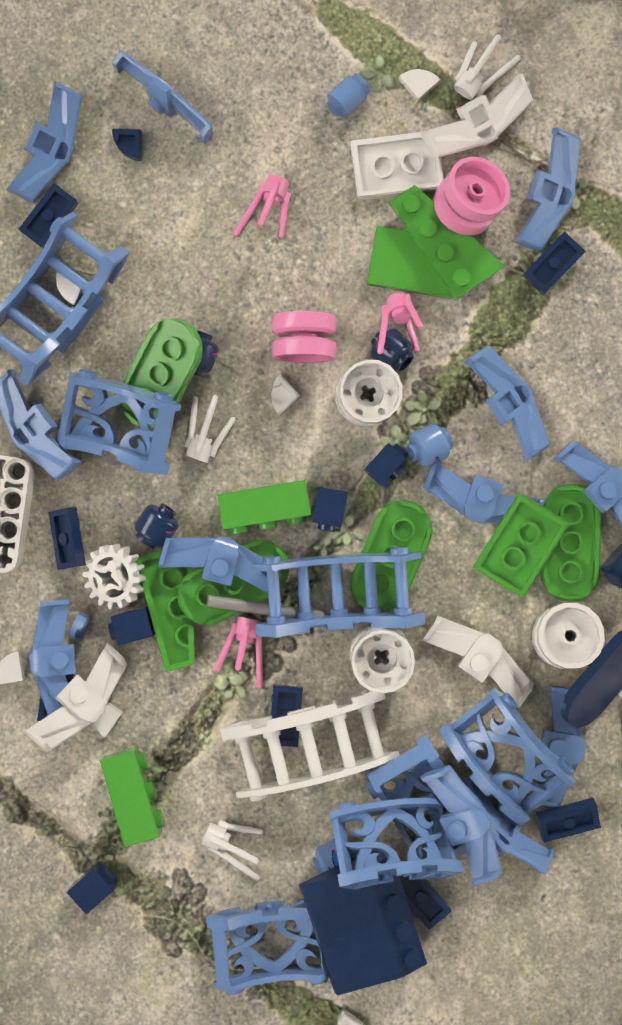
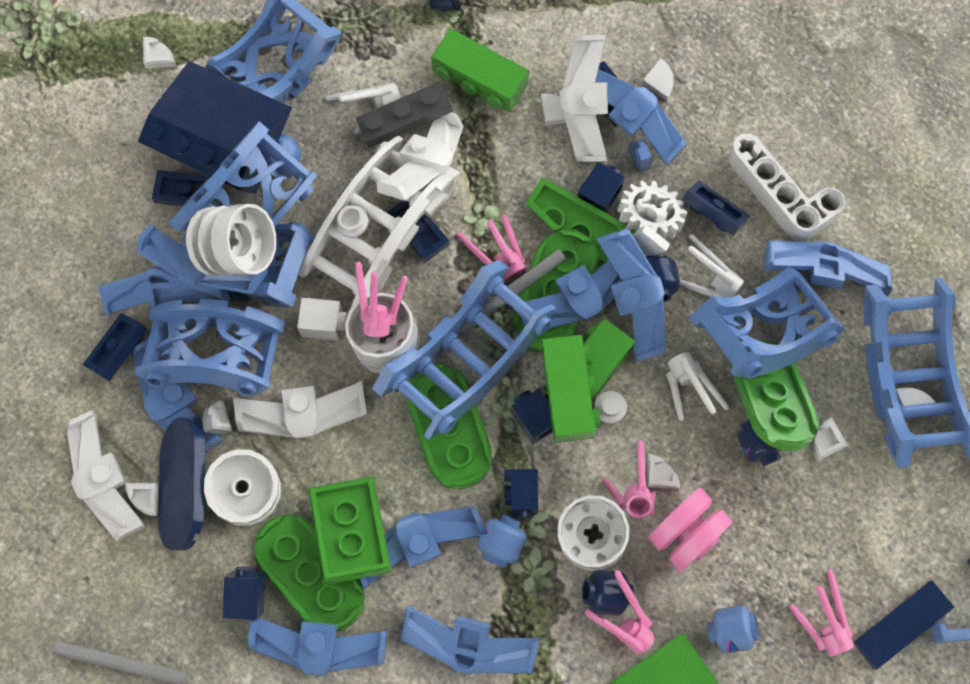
camera: 140 degrees right, 15 degrees down
none -> white wheel [186,204,276,276]
none -> white tile [202,401,232,435]
none -> white brick [297,298,347,341]
none -> white plate [336,206,369,237]
none -> bright pink plant [355,262,408,337]
none -> dark grey plate [356,81,453,148]
none -> white plate [377,112,464,201]
none -> bright green brick [541,335,601,443]
none -> white plate [594,391,627,424]
none -> medium blue plate [596,228,666,361]
none -> bright pink plant [603,440,656,518]
none -> white tile [632,224,670,256]
none -> white plant [680,234,744,297]
none -> medium blue head [707,606,759,653]
none -> white tile [813,417,848,462]
none -> dark blue tile [853,580,954,670]

